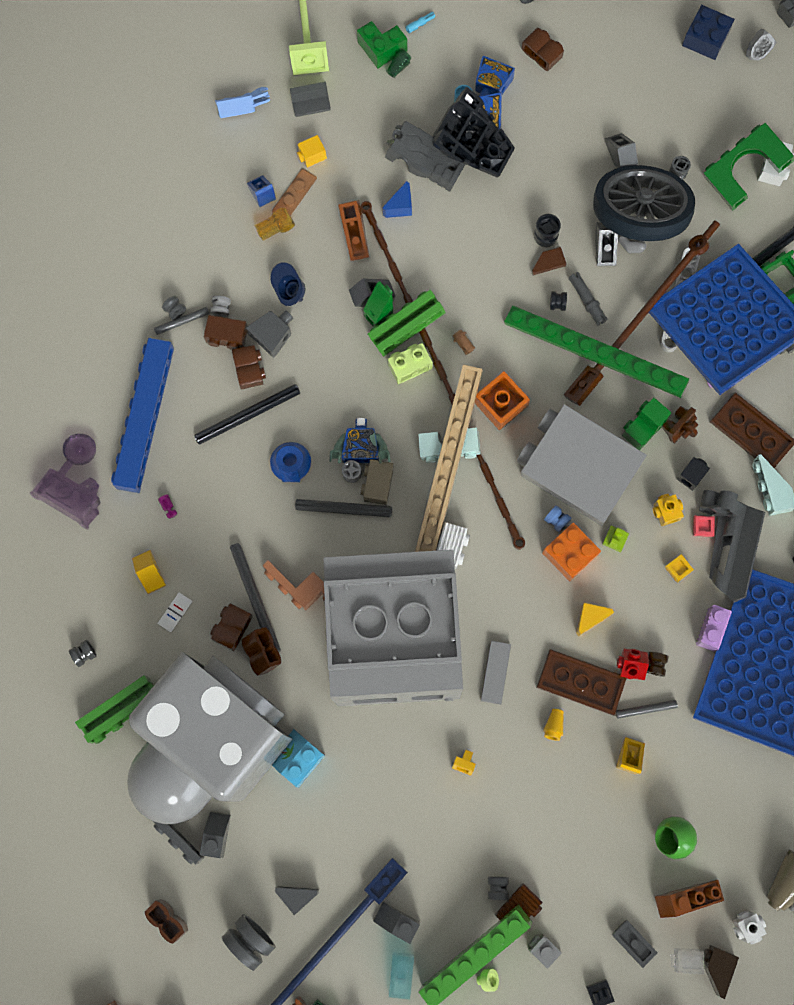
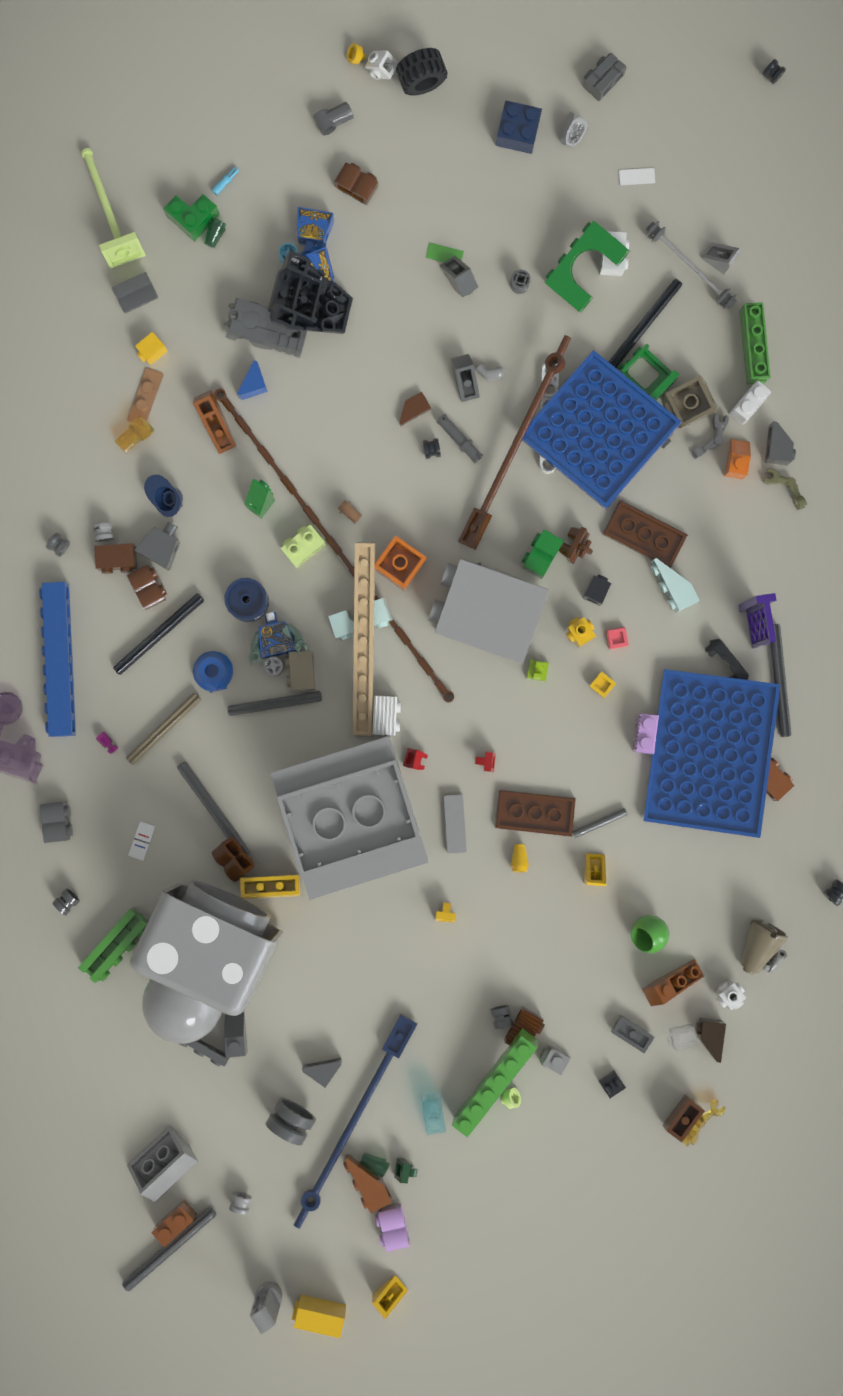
camera: 25 degrees left, 10 degrees up
yellow slope [132,550,166,594] -> none
reddish brown brick [145,899,188,944] -> none
dark grey bar [154,307,210,335] -> none
reddish brown brick [210,603,253,651] -> none
light blue arm [215,87,270,118] -> none
blue slope [247,175,276,207] -> none
nougat bracket [263,560,325,611] -> none
medium azure slope [272,729,325,788] -> none
dark grey slope [349,278,395,307] -> none
bright green brick [368,289,446,357] -> none
dark grey slope [373,902,420,944] -> none
green plate [504,305,689,398] -> none
black wheel [534,214,561,247] -> none
orange brick [542,522,601,582] -> none
medium blue wheel [544,505,572,533] -> none
yellow slope [576,603,614,636] -> none
wheel [593,165,695,241] -> none
red brick [617,648,649,680] -> none
dark brown wheel [647,652,669,677] -> none
dark grey panel [699,490,765,602] -> none
none -> dark grey brick [40,801,73,843]
none -> dark tan axle [126,693,201,764]
none -> light grey slope [127,1126,198,1202]
none -> dark blue wheel [224,578,269,622]
none -> yellow brick [240,875,301,899]
none -> red tile [403,748,428,770]
none -> bright green sticker [426,243,464,262]
none -> red tile [475,752,496,772]

